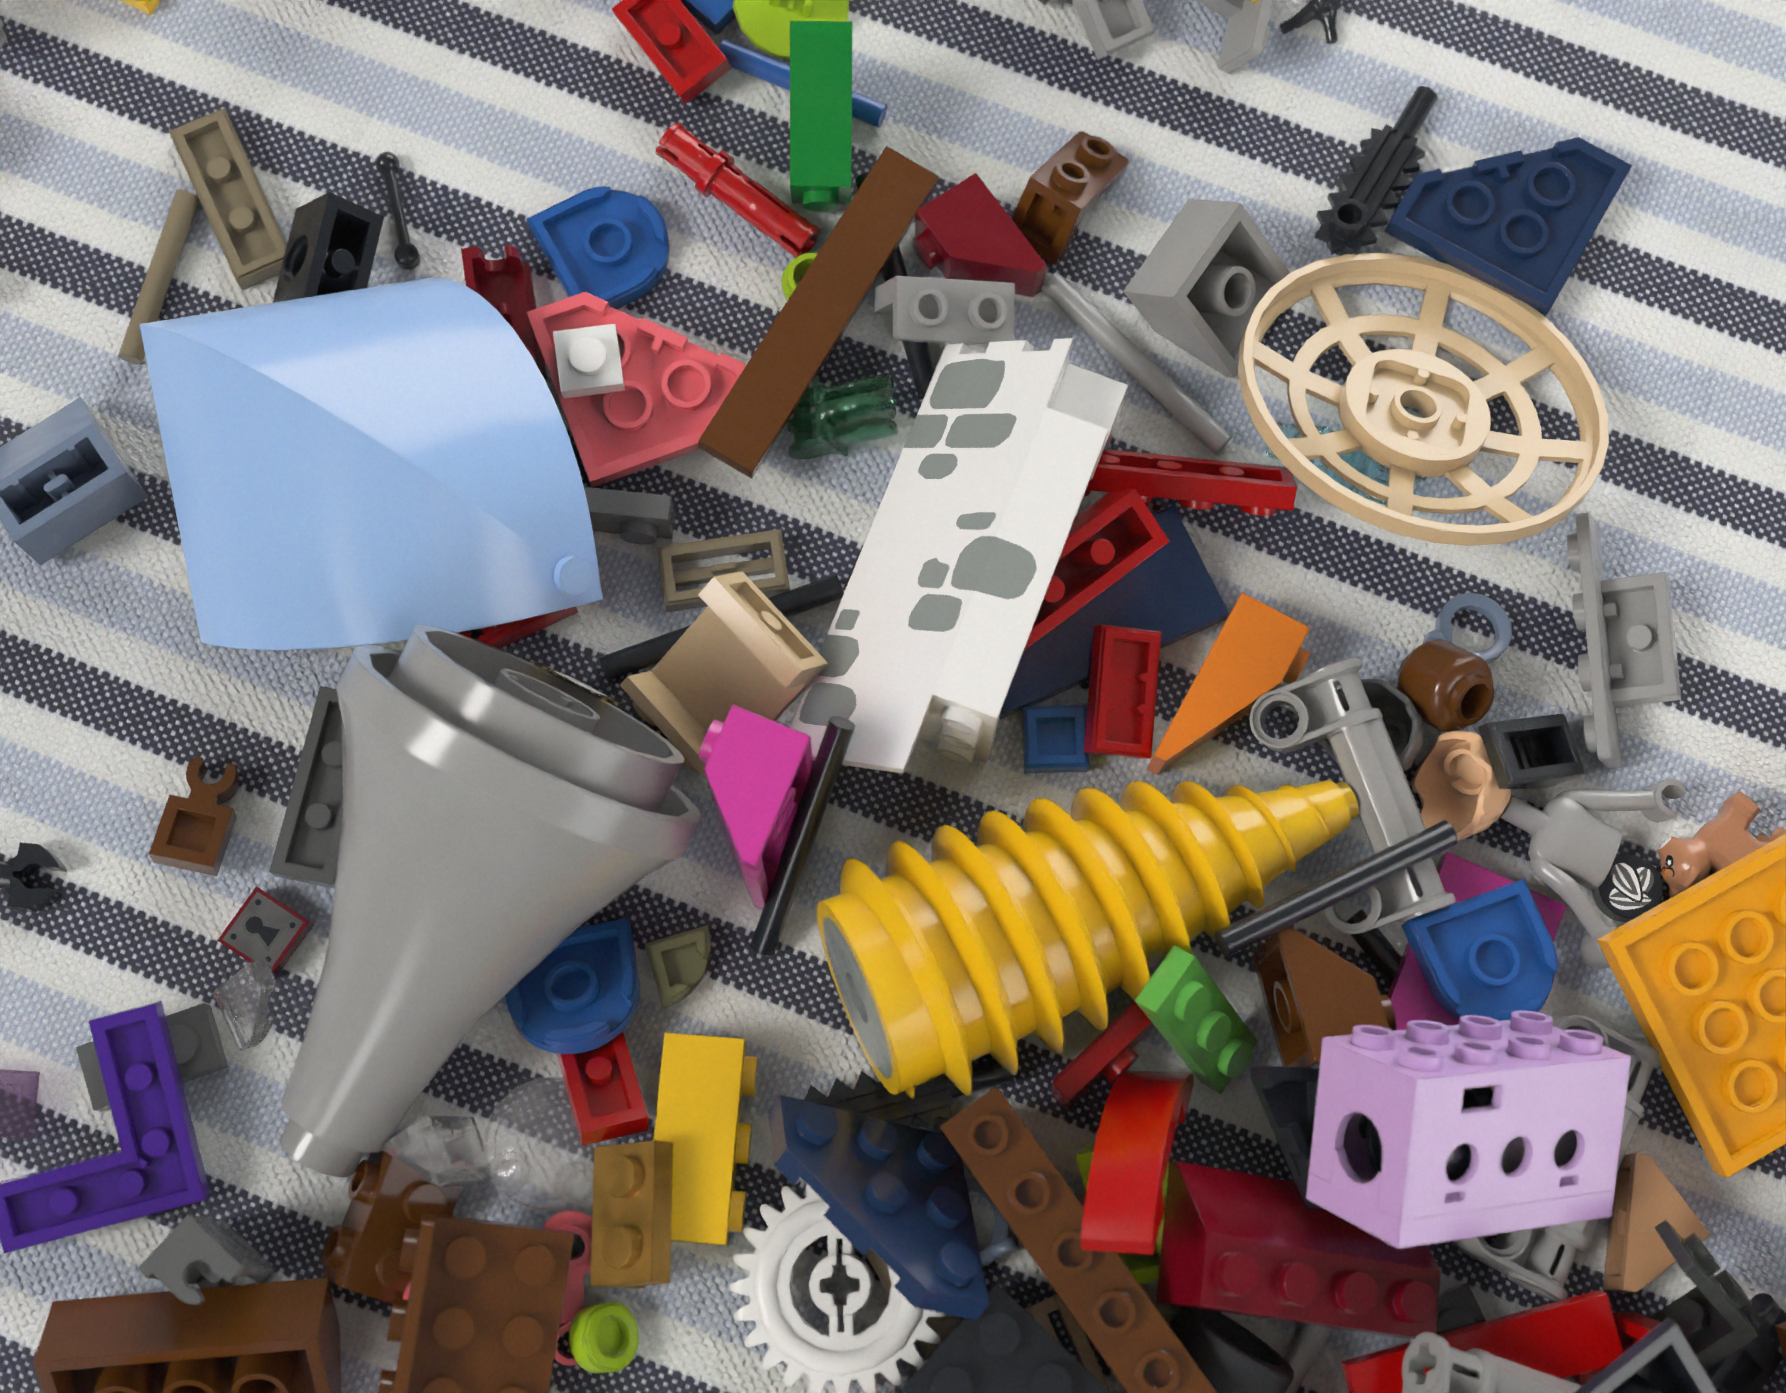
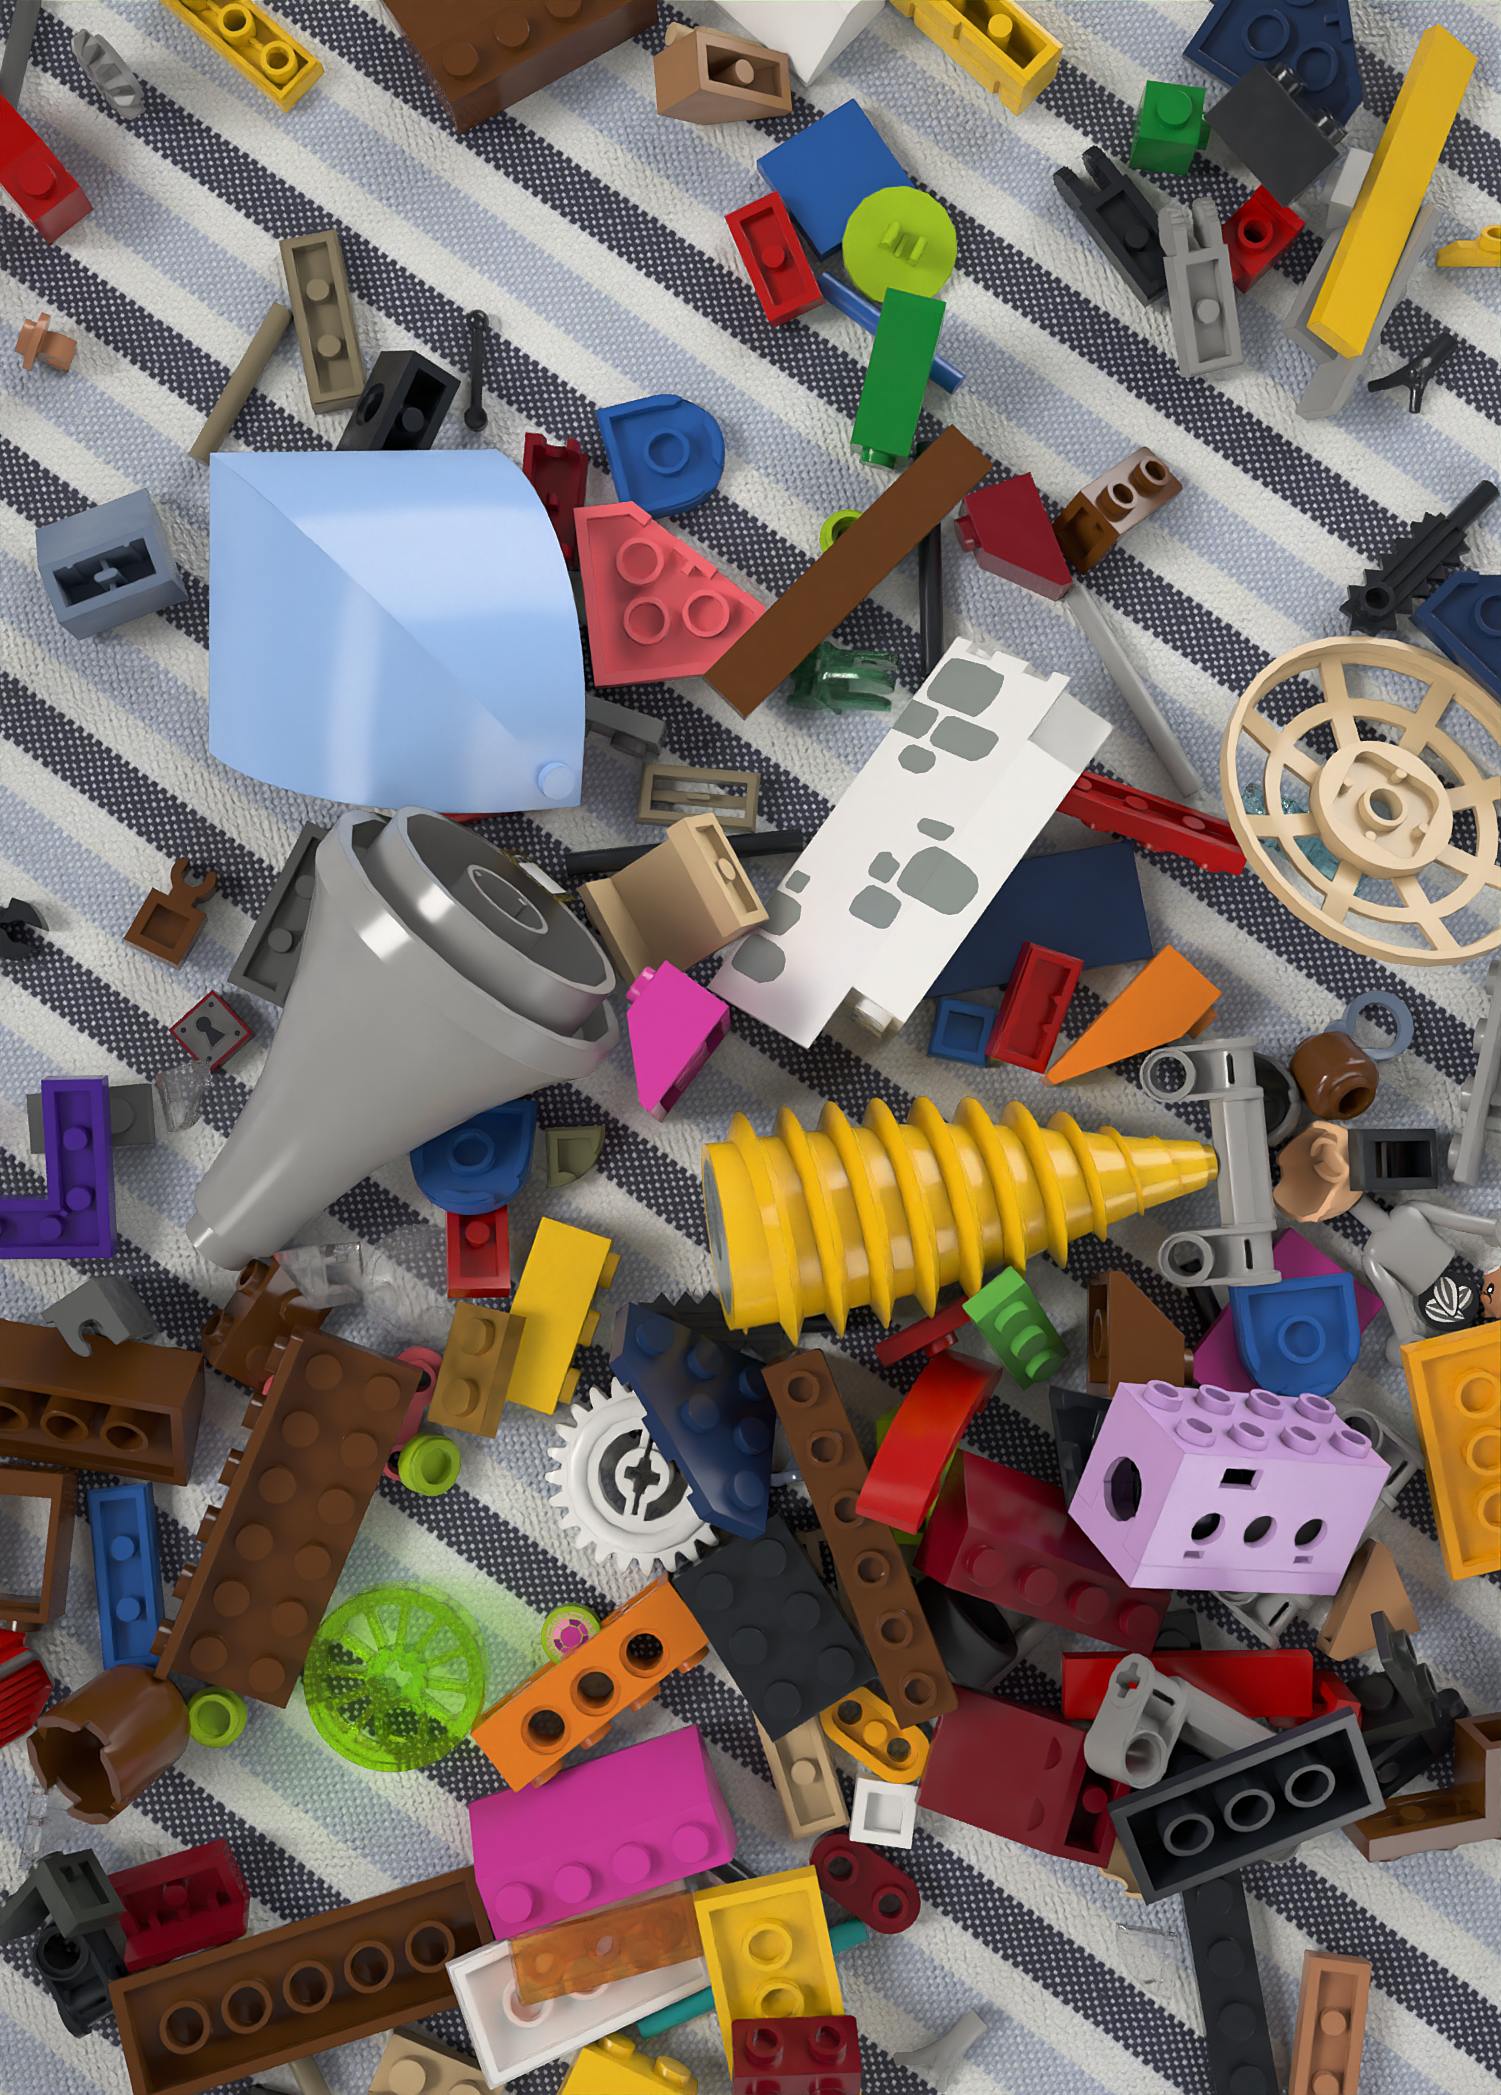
camera: 20 degrees right, 10 degrees up
white plate [553,324,625,399] -> none
red pin [656,122,821,258] -> none
black bar [750,716,855,956] -> none
light grey bracket [873,276,1015,346] -> none
red brick [1024,488,1170,651] -> none
light grey slope [1123,199,1290,378] -> none
black bar [1215,820,1458,957] -> none

